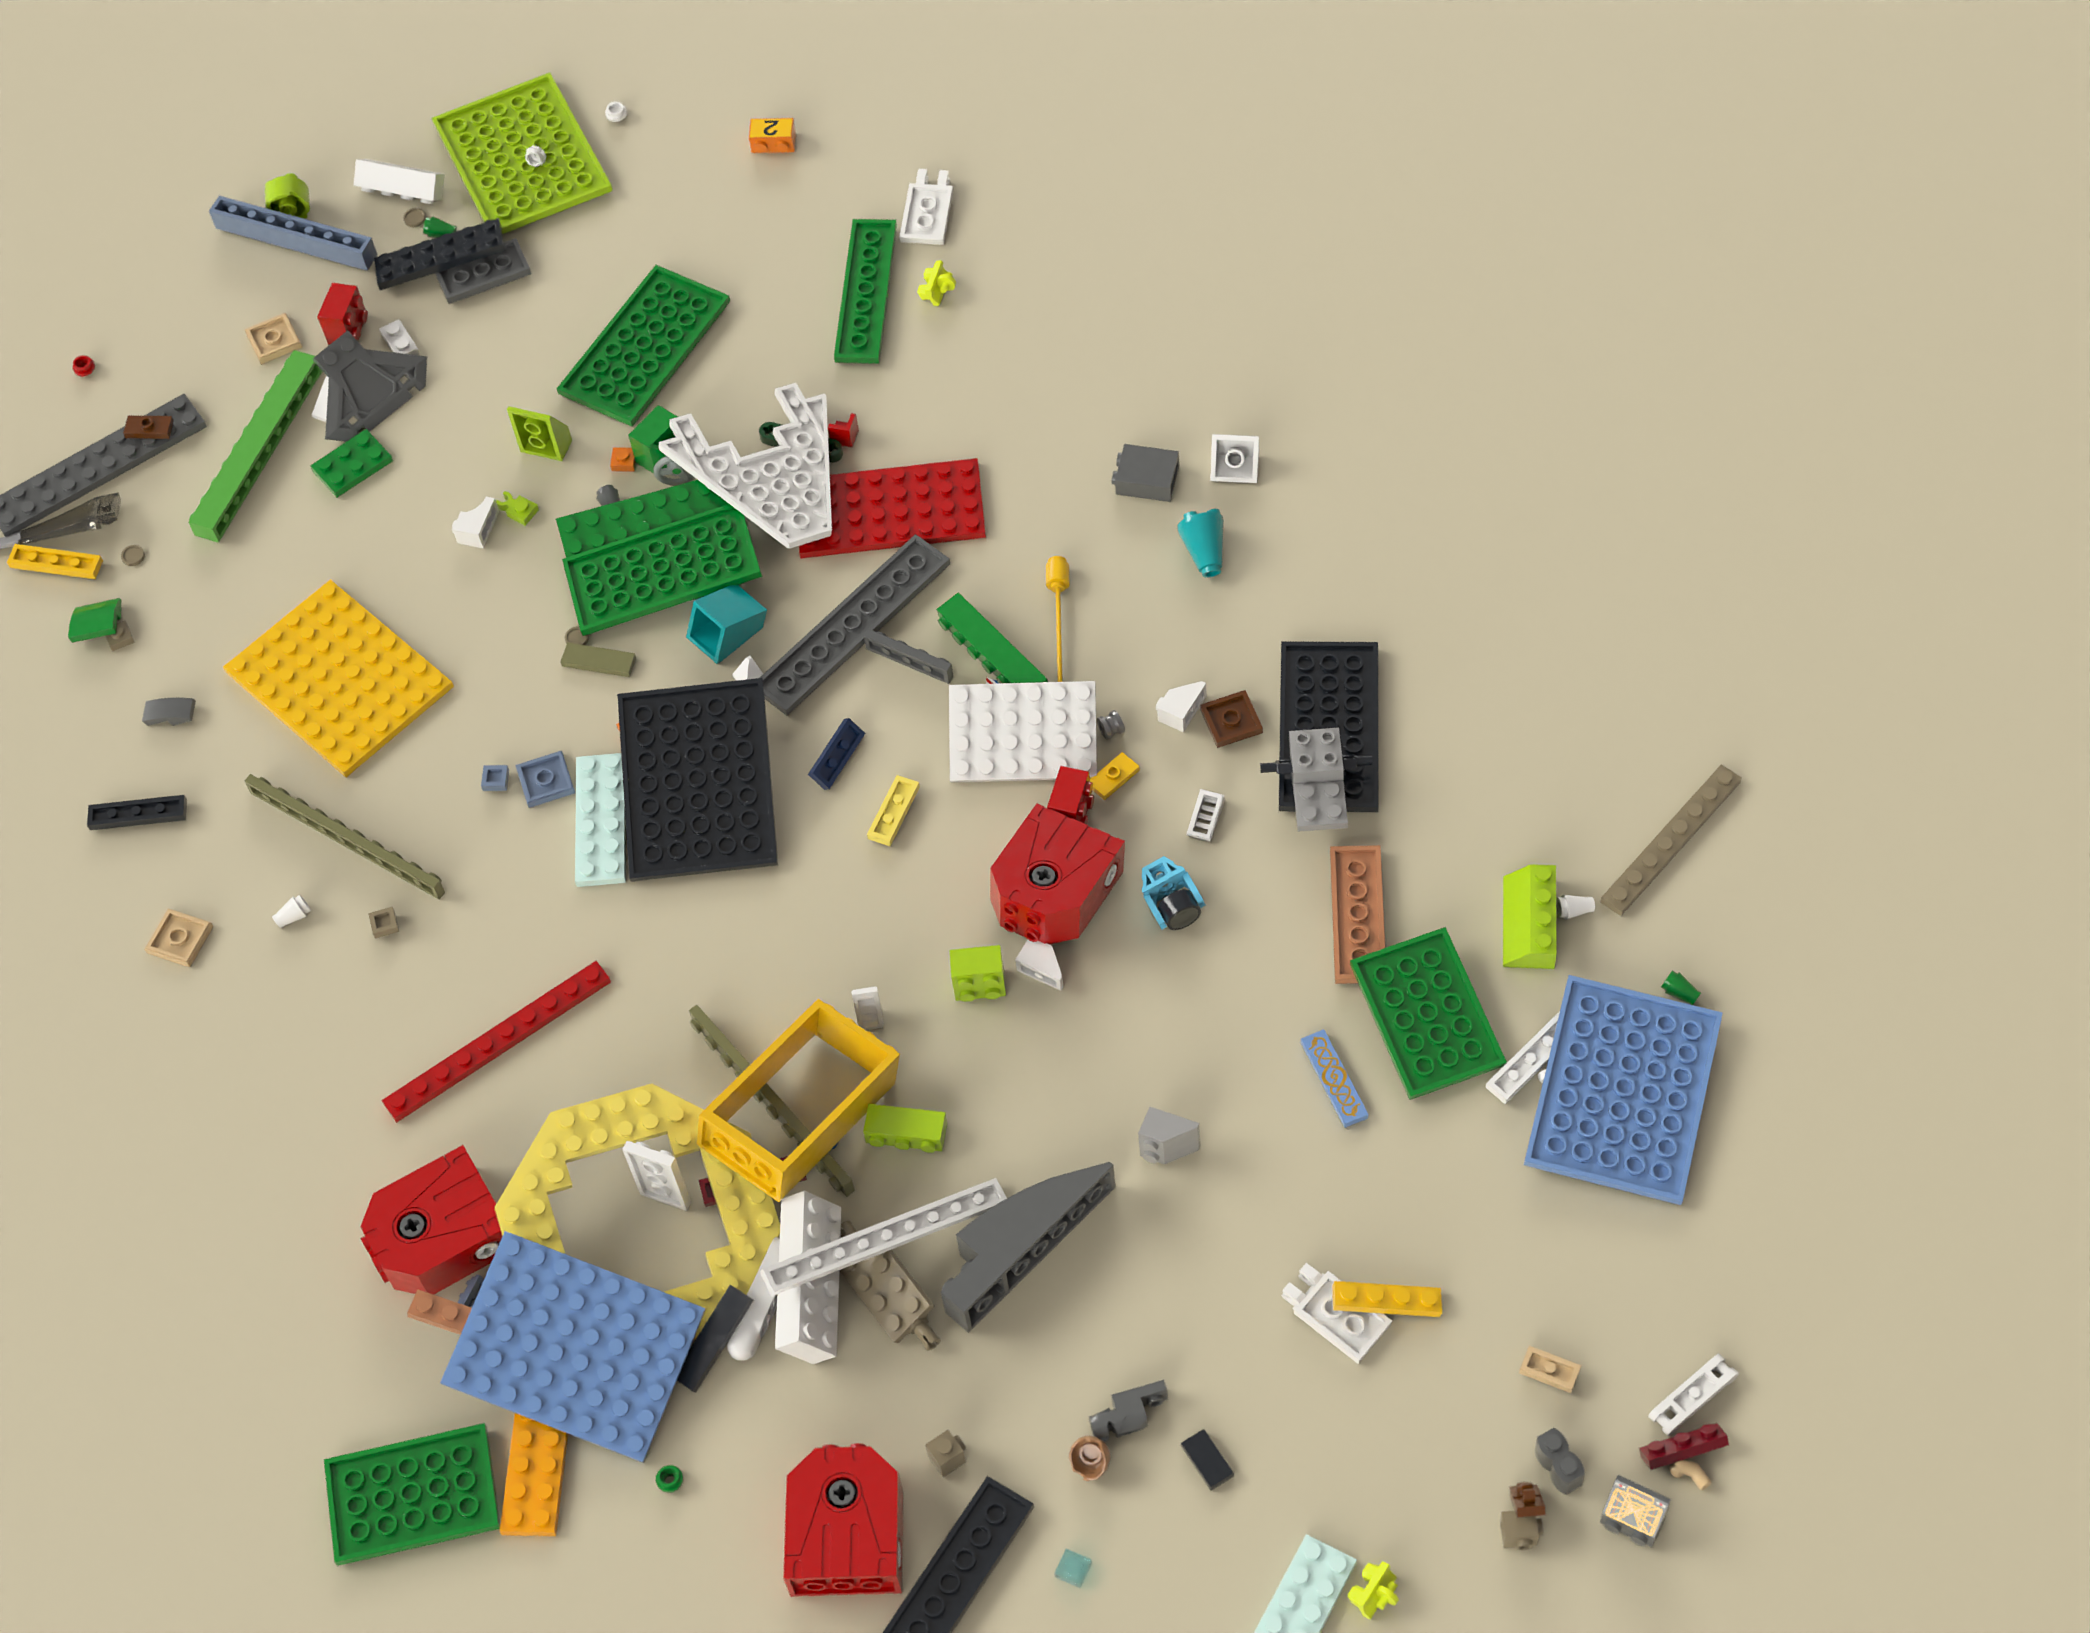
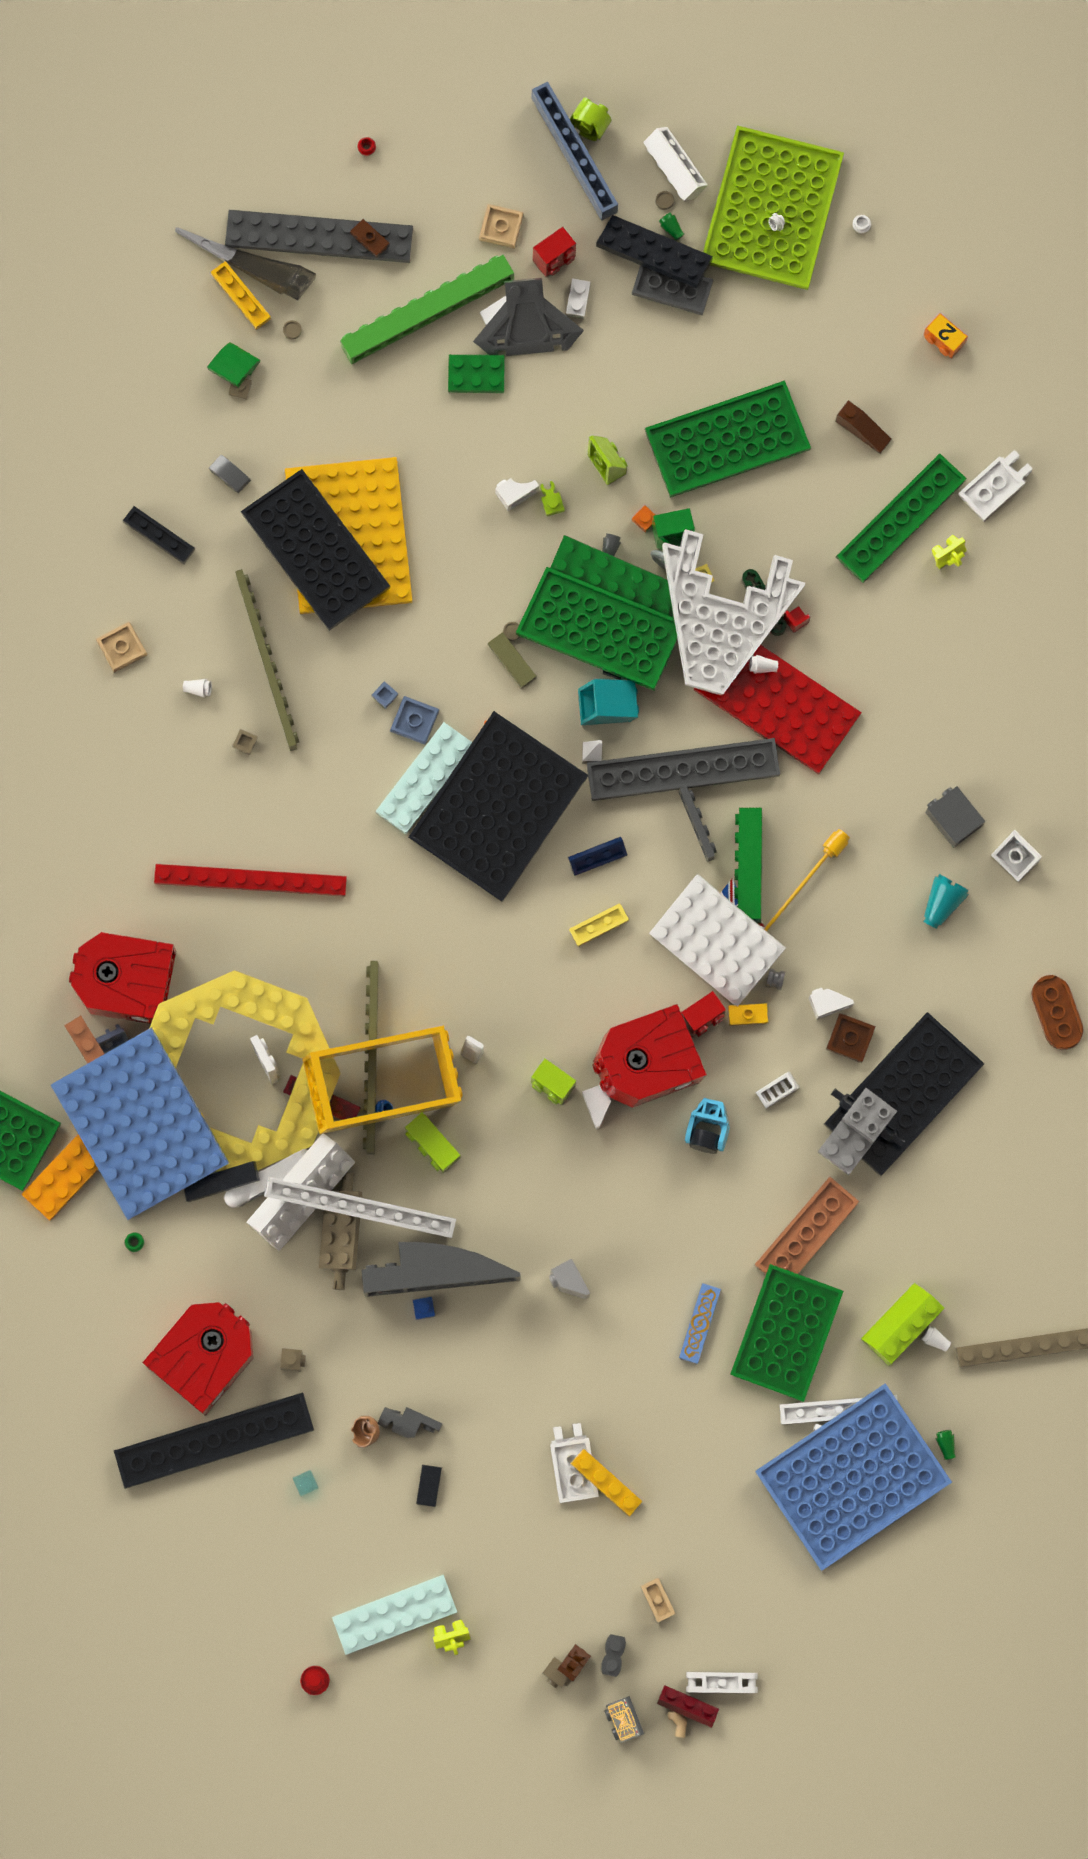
camera: 30 degrees right, 20 degrees up
none -> black plate [241,469,390,631]
none -> blue plate [413,1297,435,1320]
none -> white cone [749,655,778,674]
none -> reddish brown slope [835,400,892,454]
none -> dark orange tile [1031,975,1083,1050]

